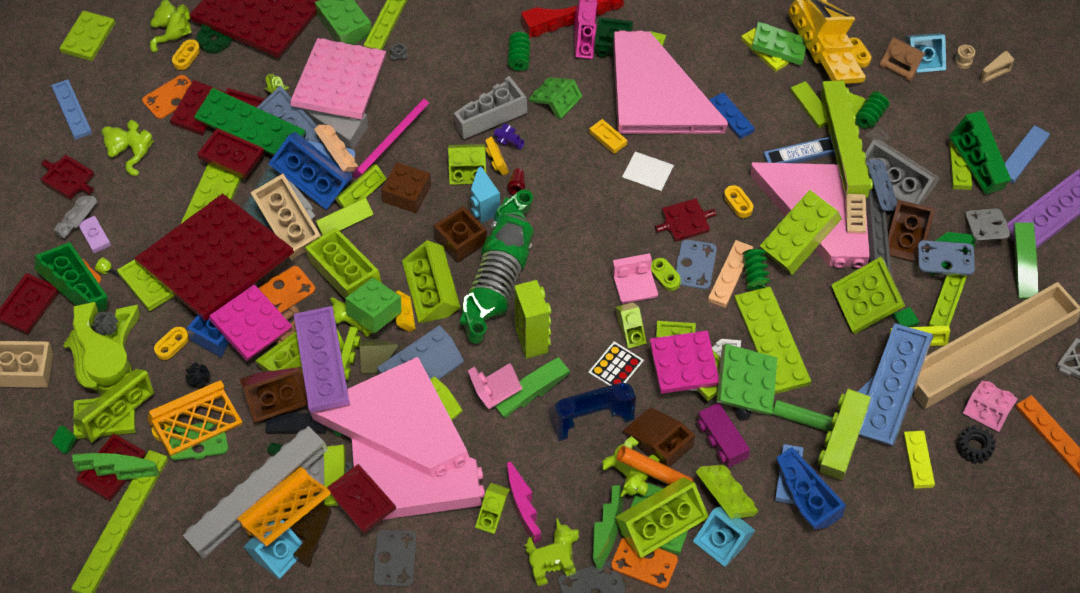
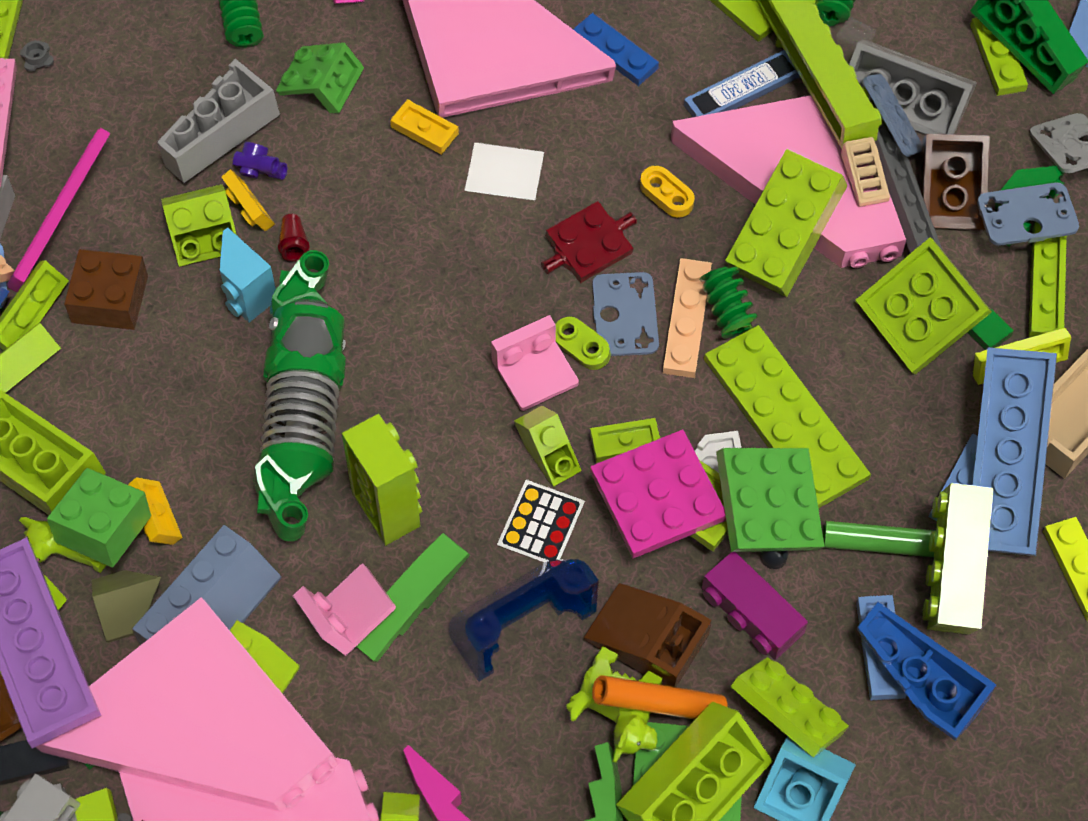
camera: 15 degrees left, 5 degrees up
lime plate [341,327,361,380] -> none
lime slope [402,240,461,323] -> none
reddish brown brick [434,206,487,262] -> none

